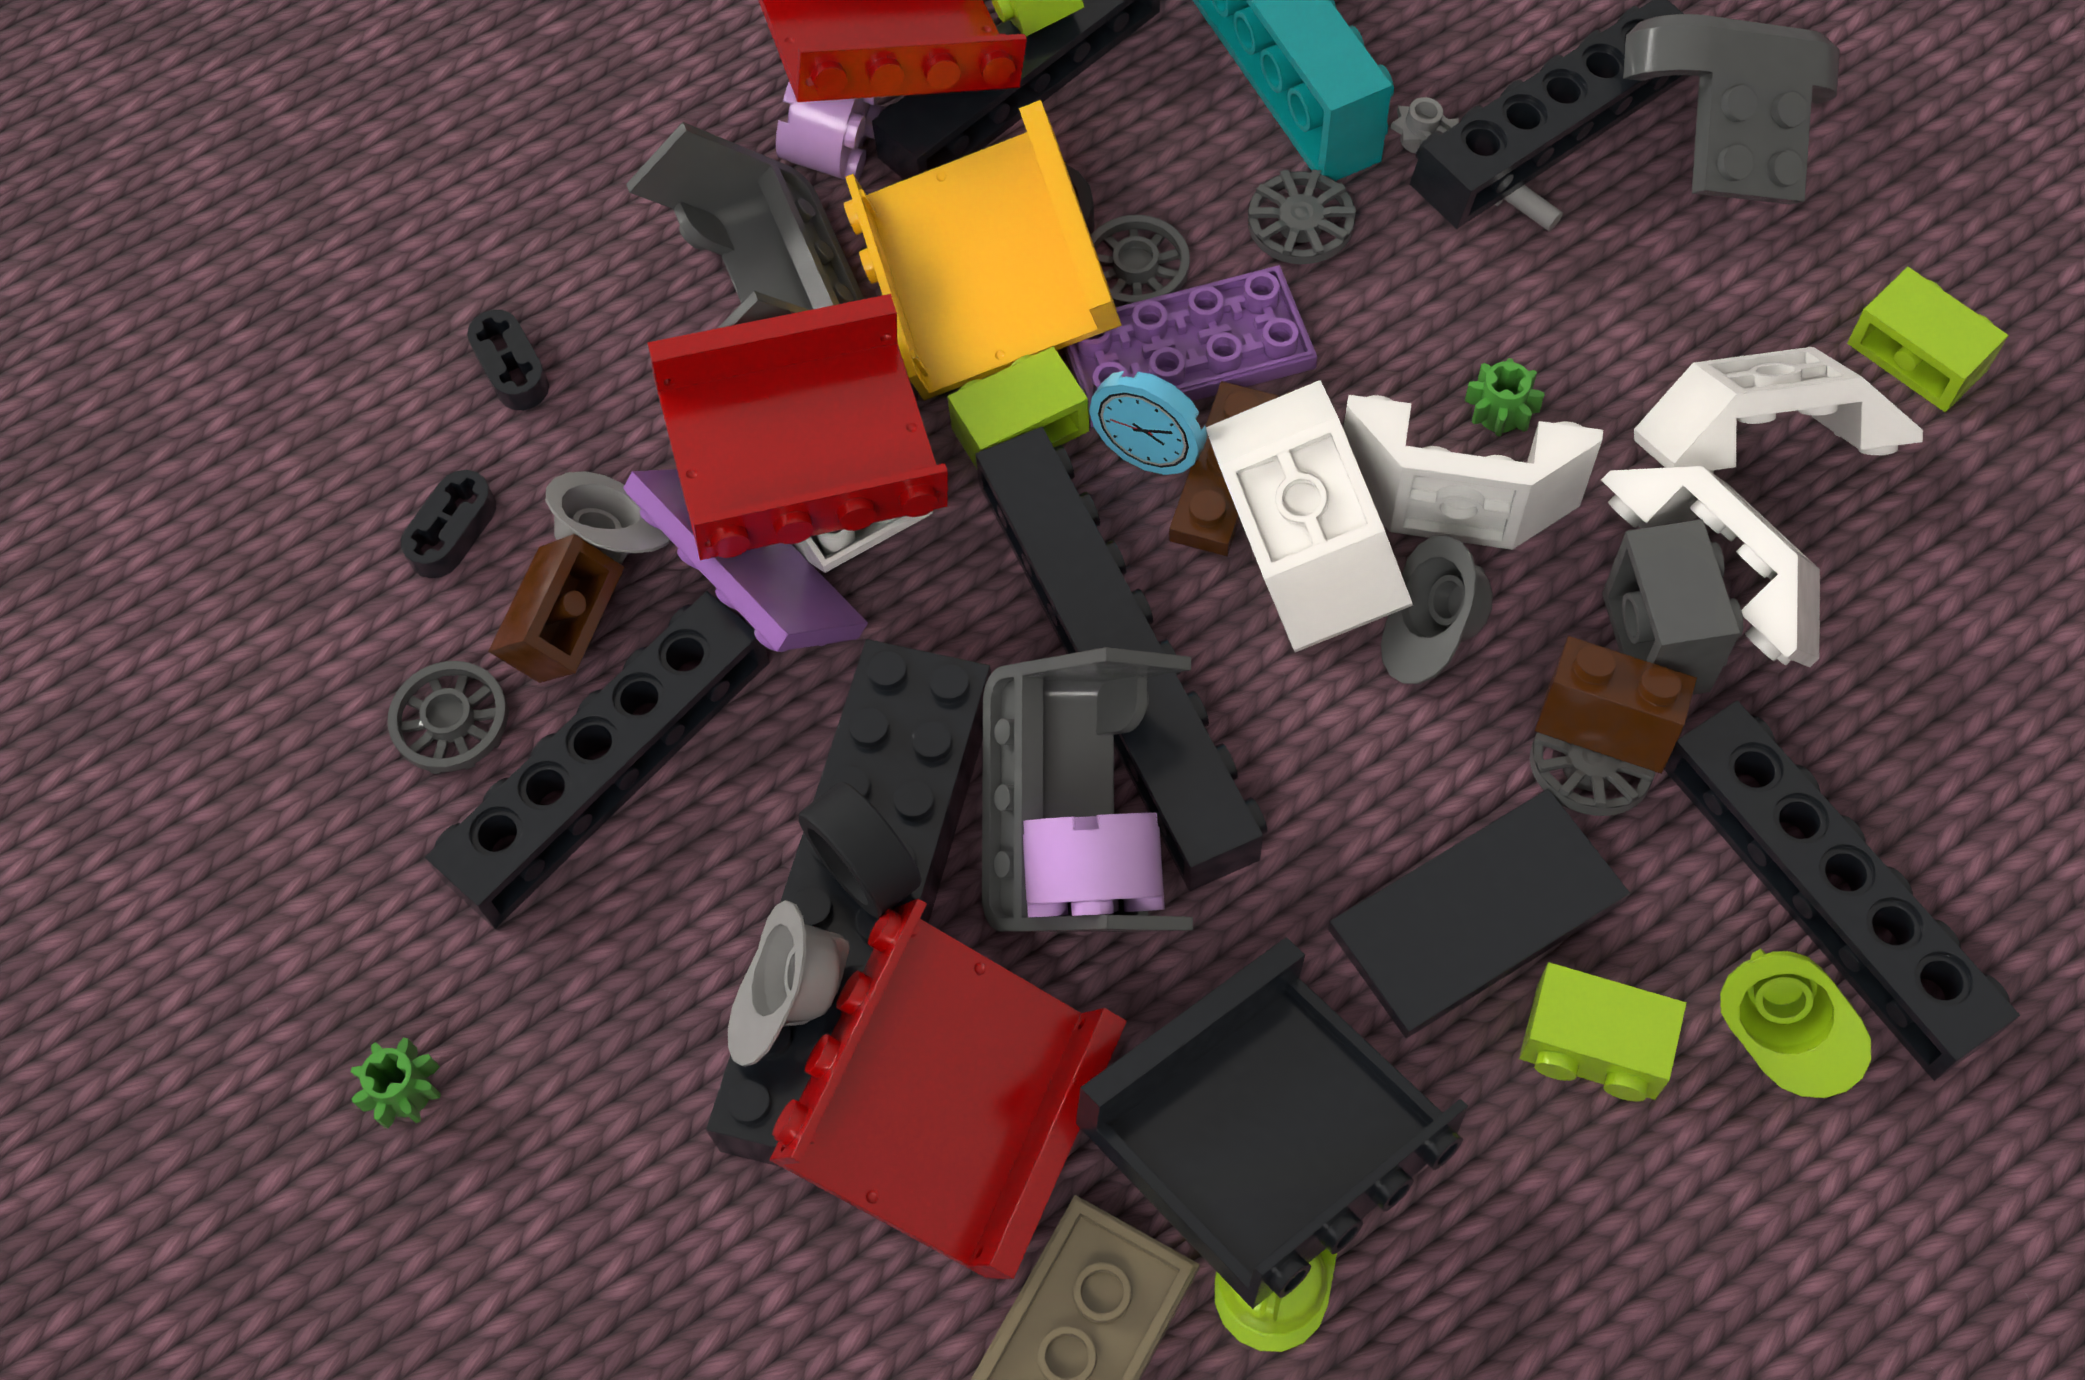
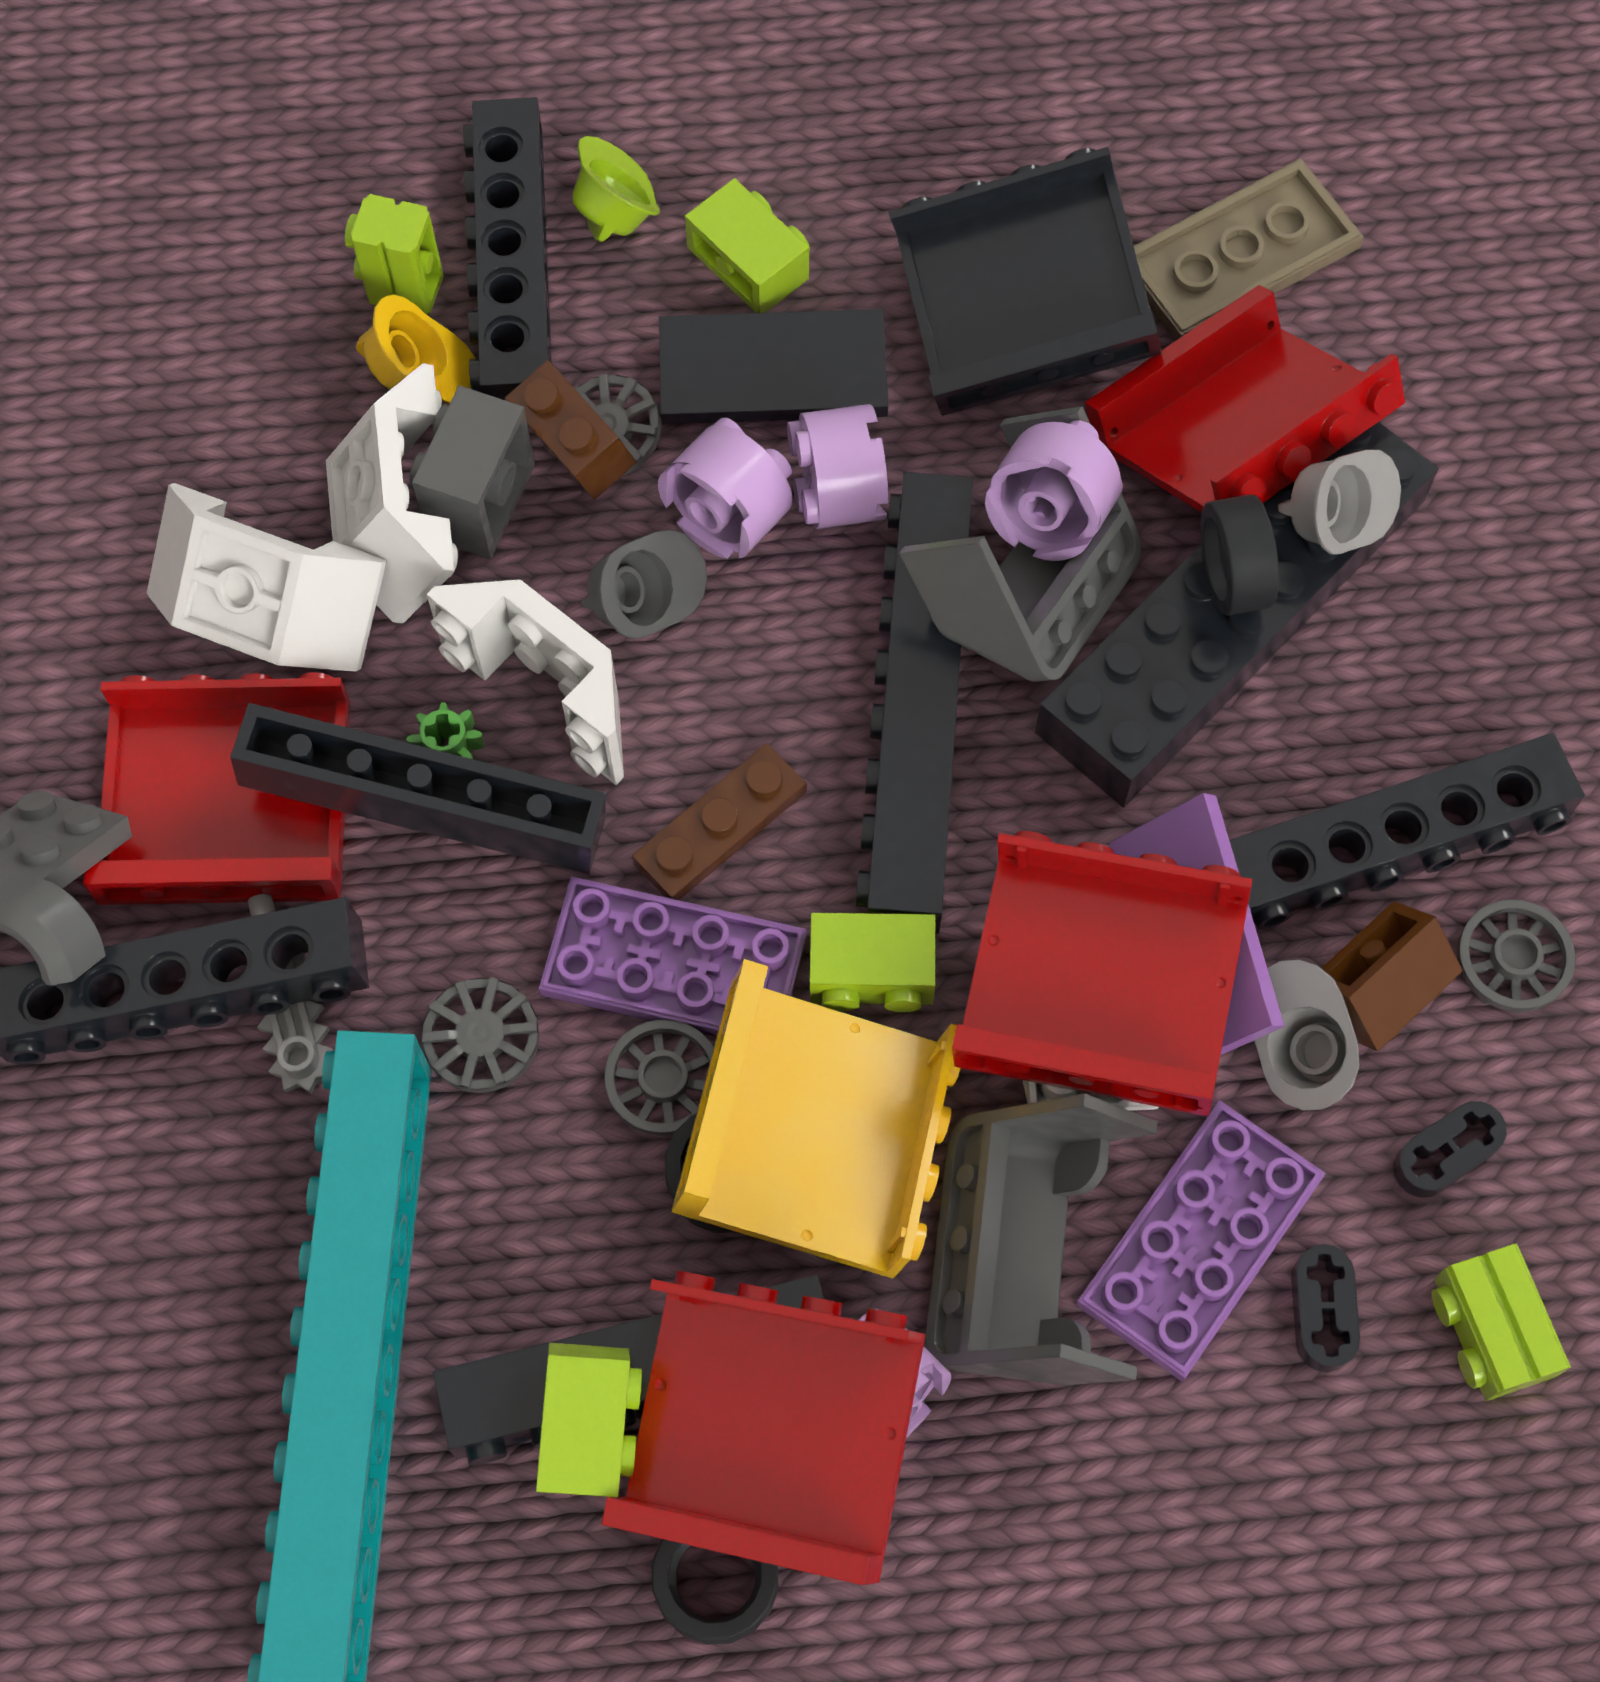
camera: 155 degrees left, 5 degrees up
medium azure tile [1089,371,1208,475] -> none
white slope [1206,380,1413,652] -> none
lime brick [1847,266,2009,413] -> none
none -> red panel [83,672,350,905]
none -> black brick [230,703,607,874]
none -> lime brick [345,194,444,315]
none -> yellow piece [355,294,476,404]
none -> lavender brick [658,418,792,559]
none -> lavender brick [787,404,888,529]
none -> medium lavender tile [1076,1100,1326,1382]
none -> lime brick [1432,1244,1571,1401]

